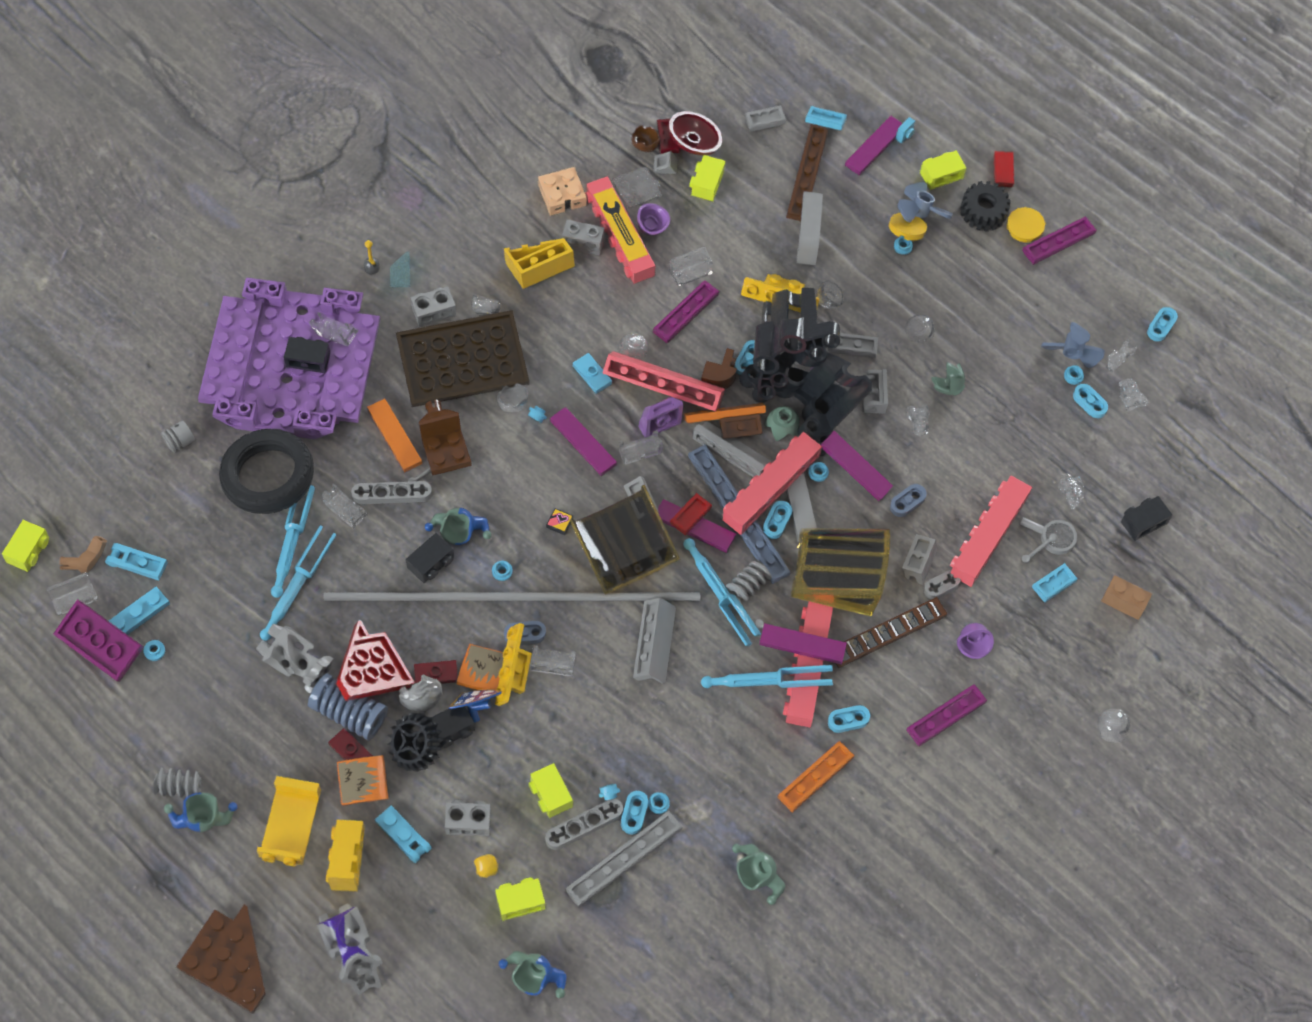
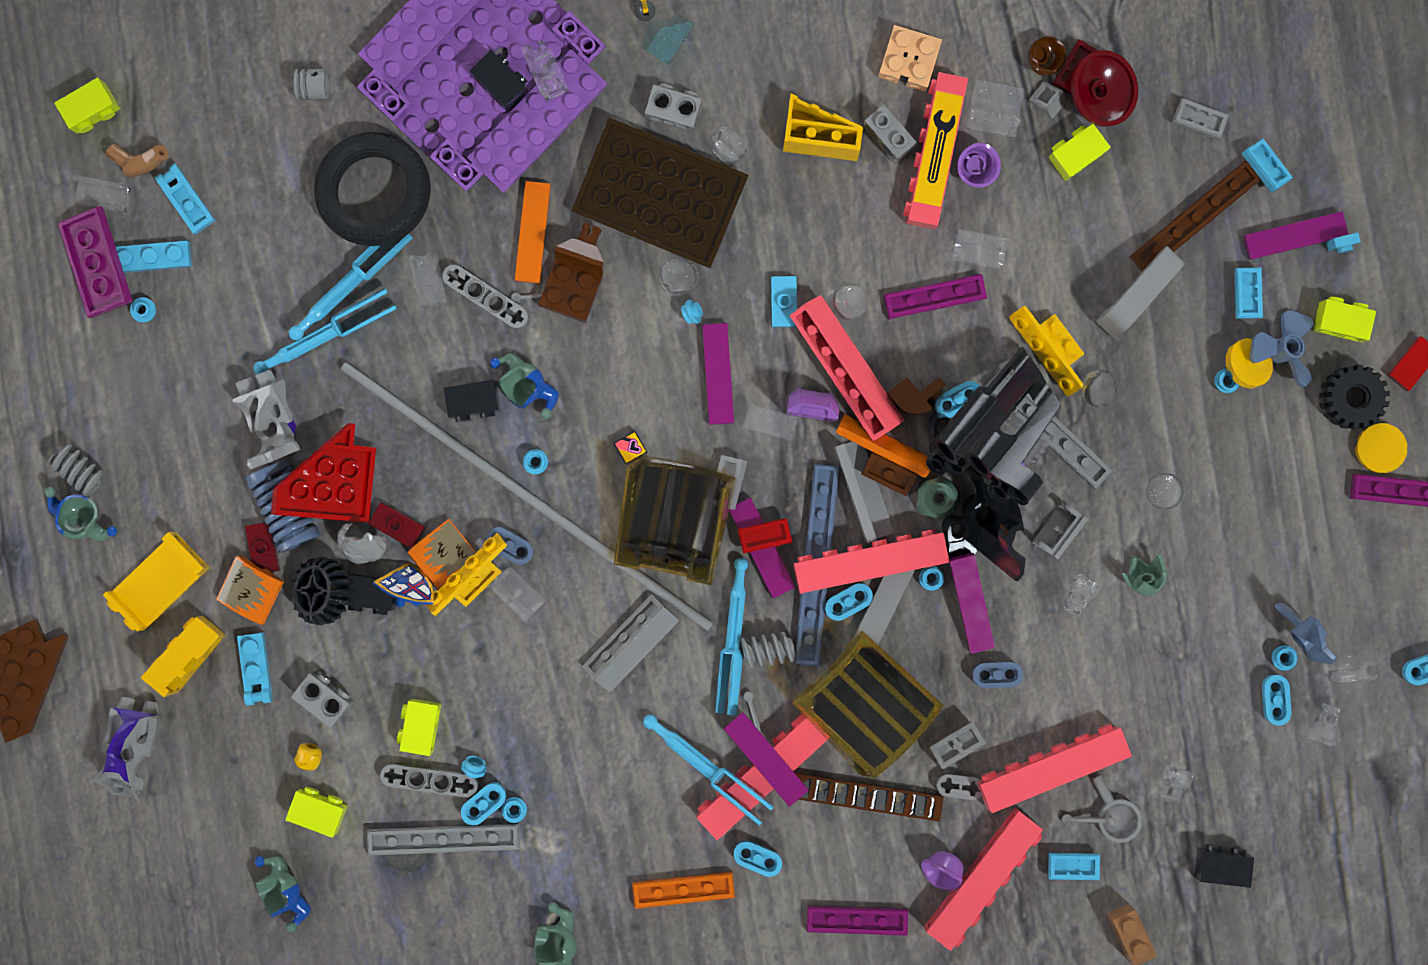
camera: 40 degrees right, 25 degrees up
none -> coral brick [924,808,1043,951]
none -> medium azure plate [1234,267,1263,319]

